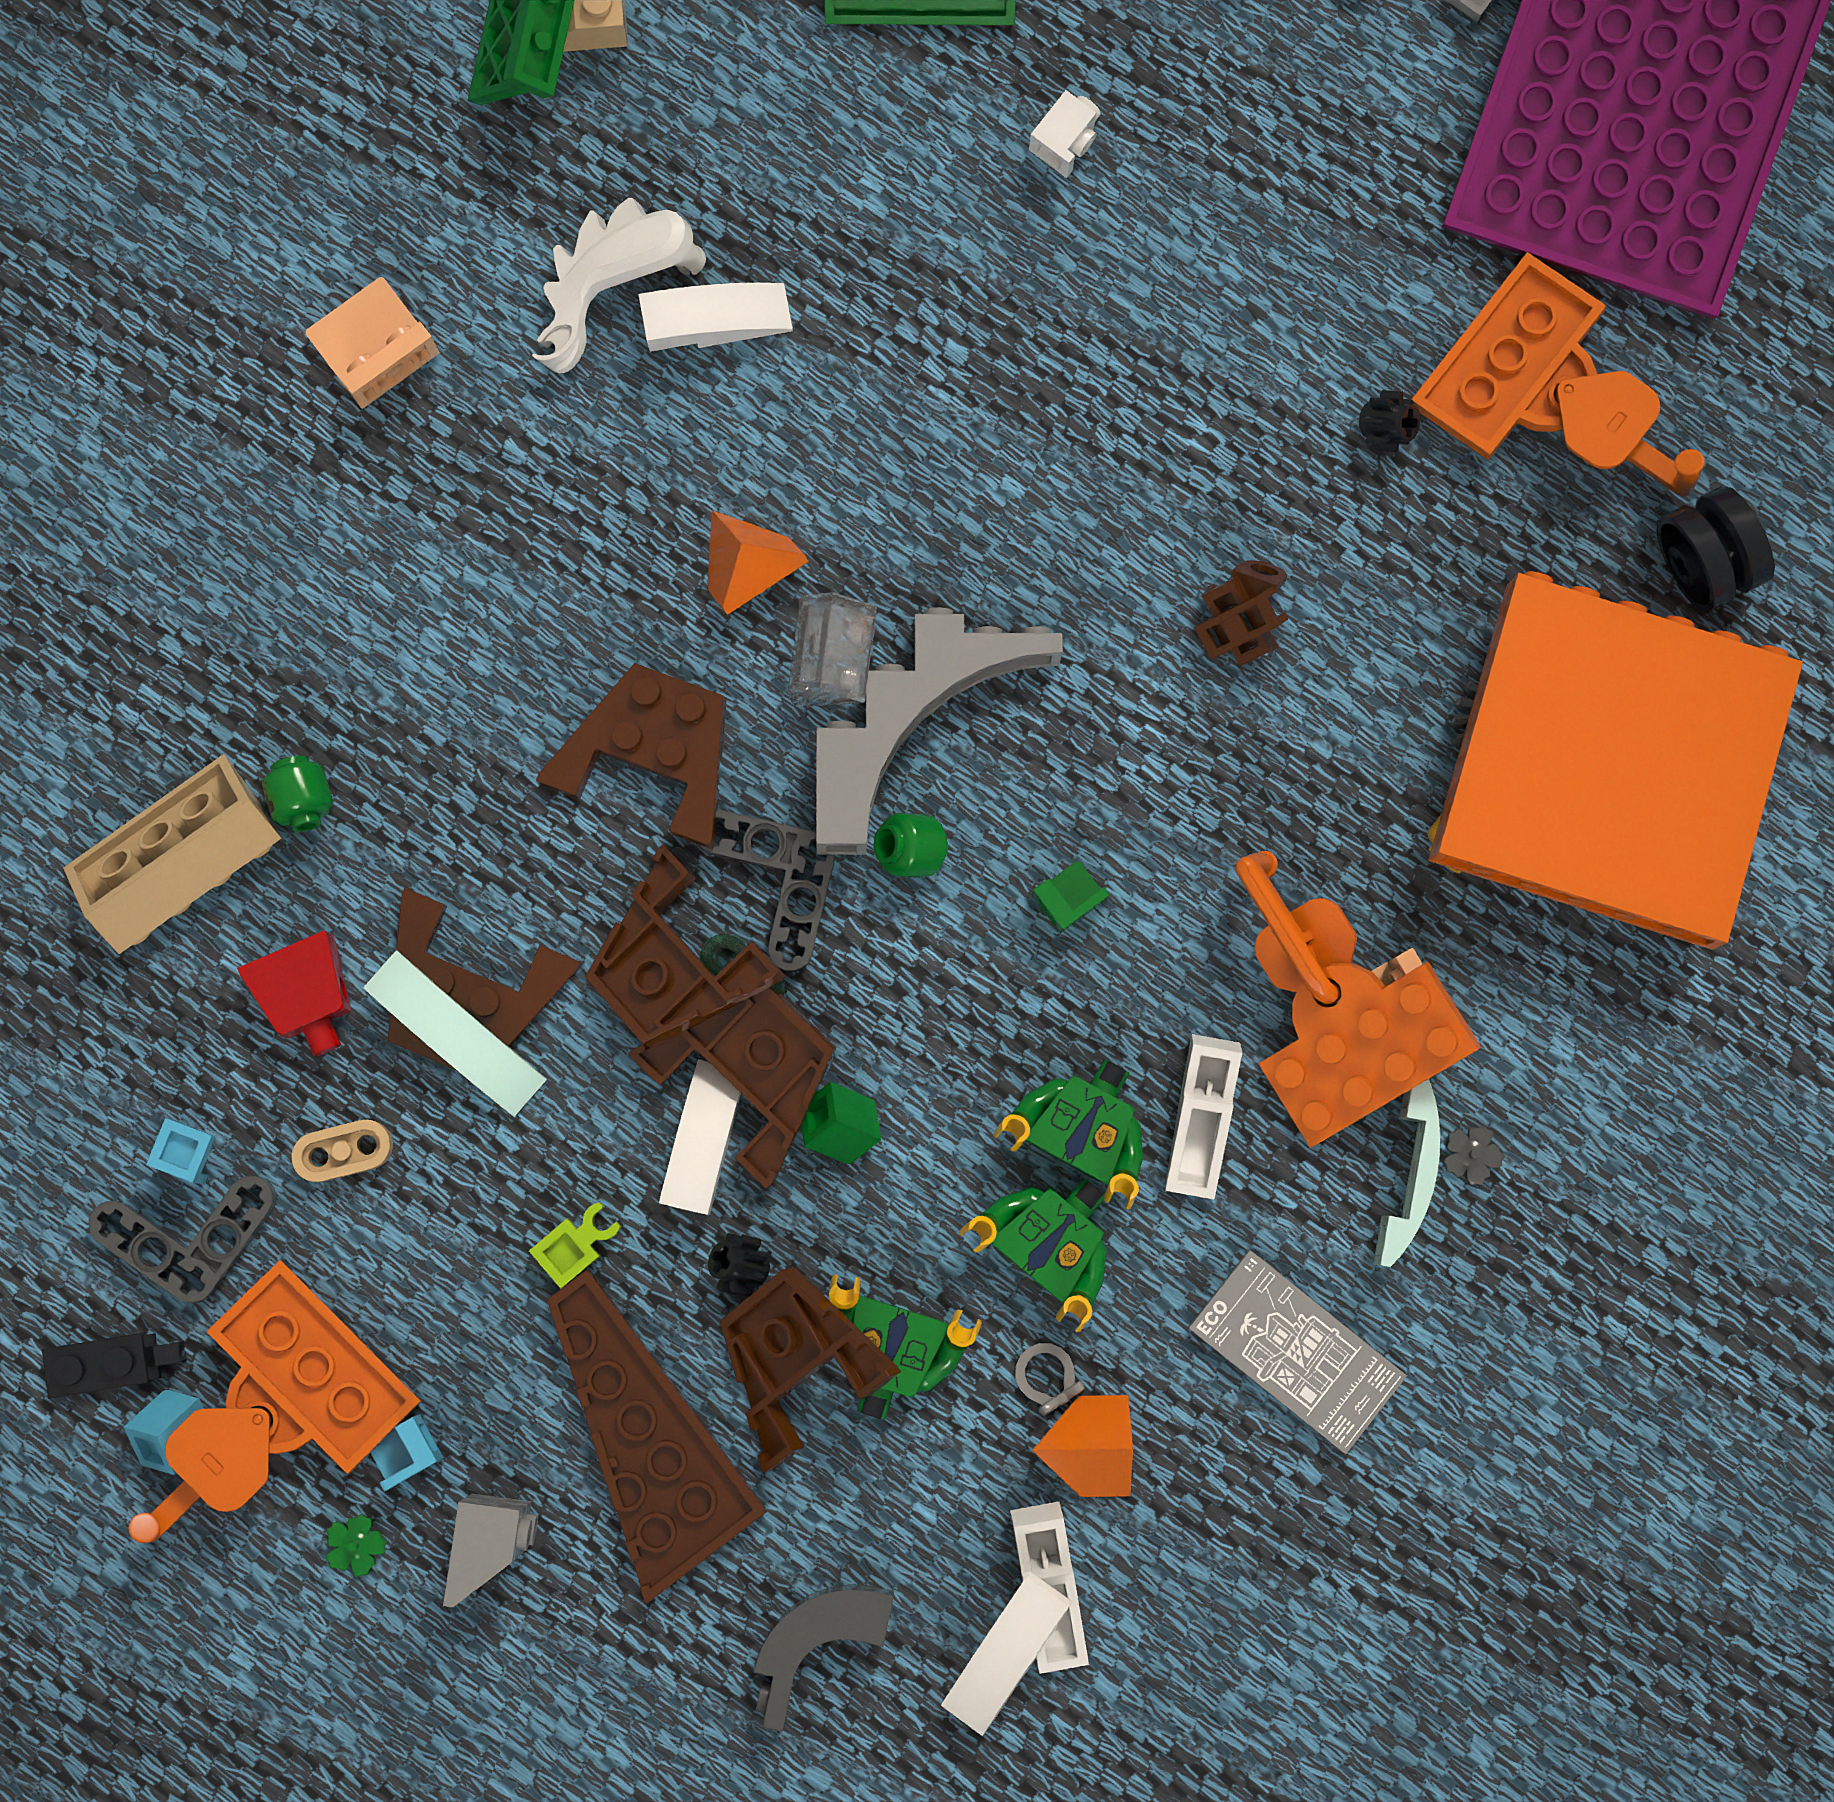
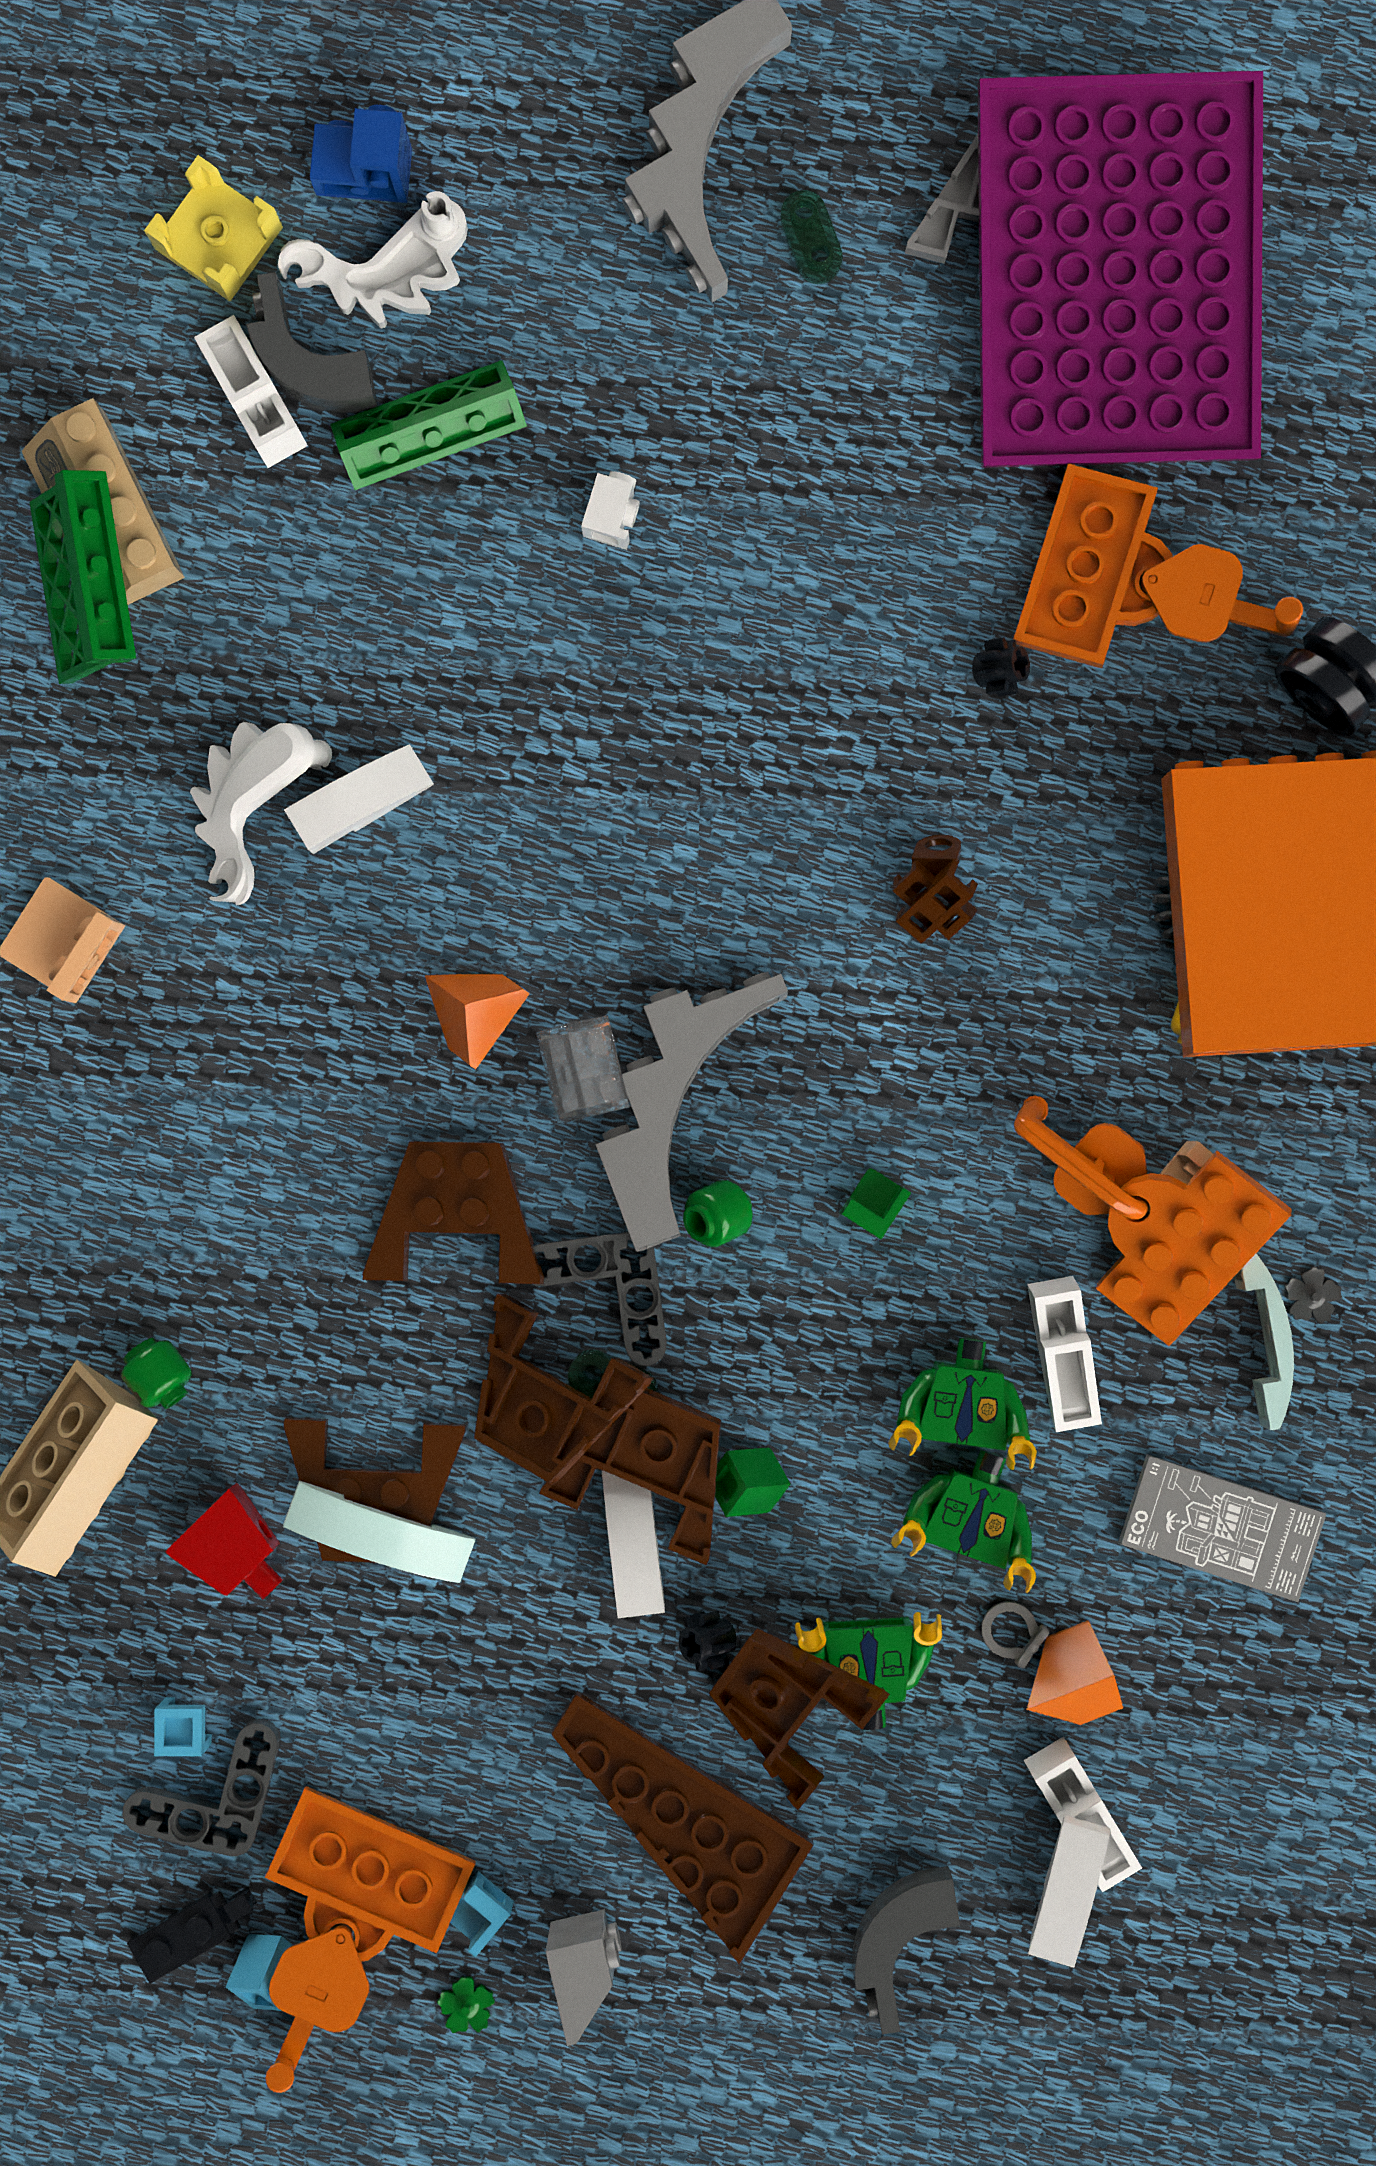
camera: 15 degrees left, 5 degrees up
tan plate [292,1120,393,1182] -> none
lime plate [529,1202,622,1289] -> none

